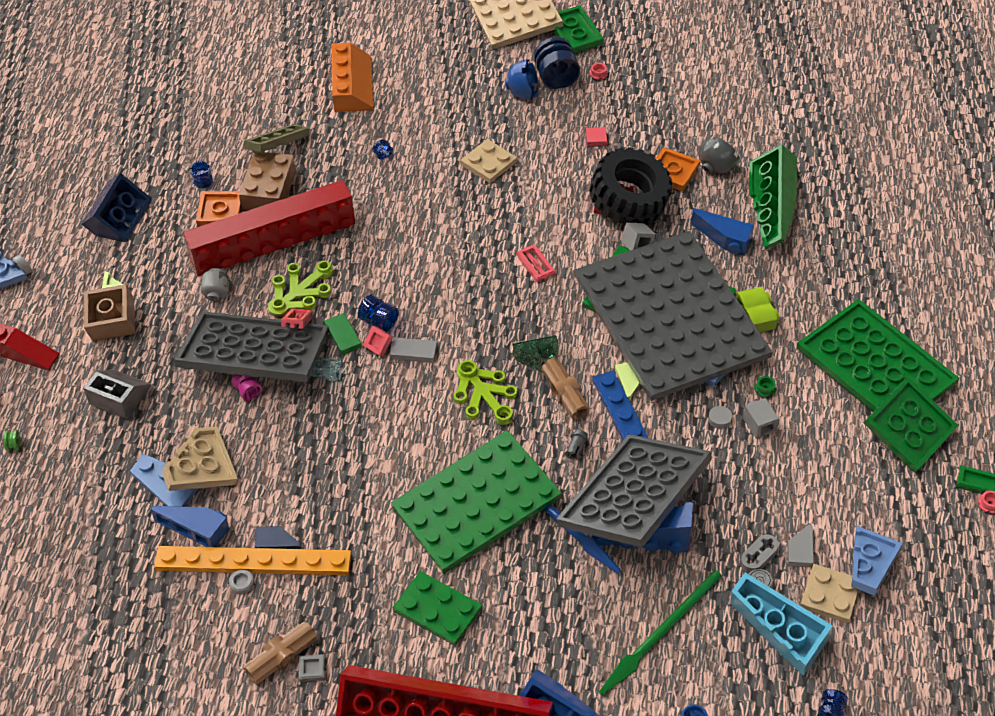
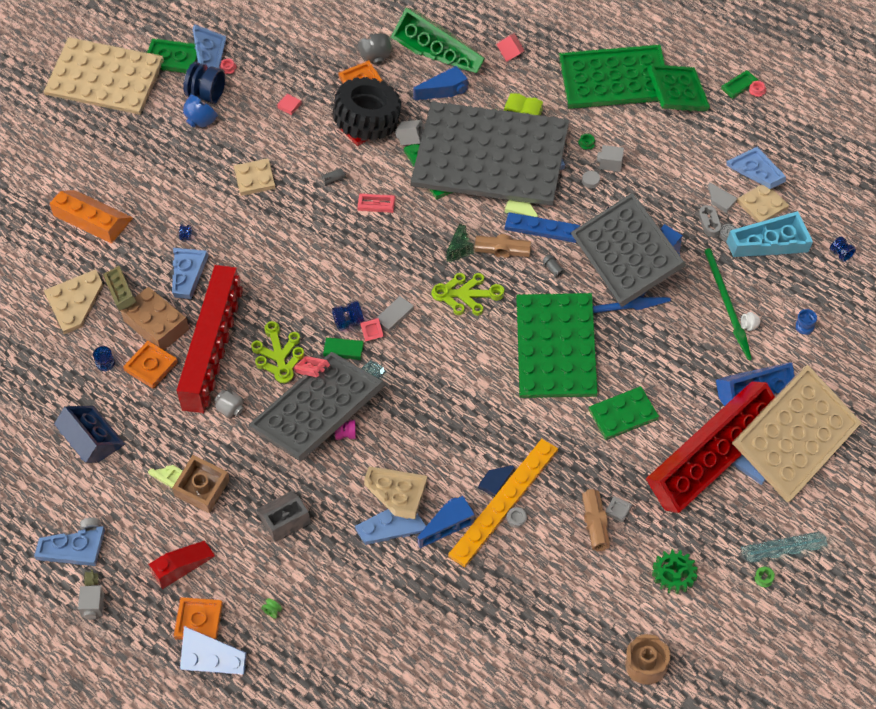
camera: 55 degrees left, 5 degrees up
none -> tan plate [44,269,103,334]
none -> medium blue wing [172,248,209,299]
none -> medium blue wing [193,24,226,68]
none -> dark grey pin [321,167,345,185]
none -> coral panel [496,33,524,61]
none -> white plate [741,312,760,331]

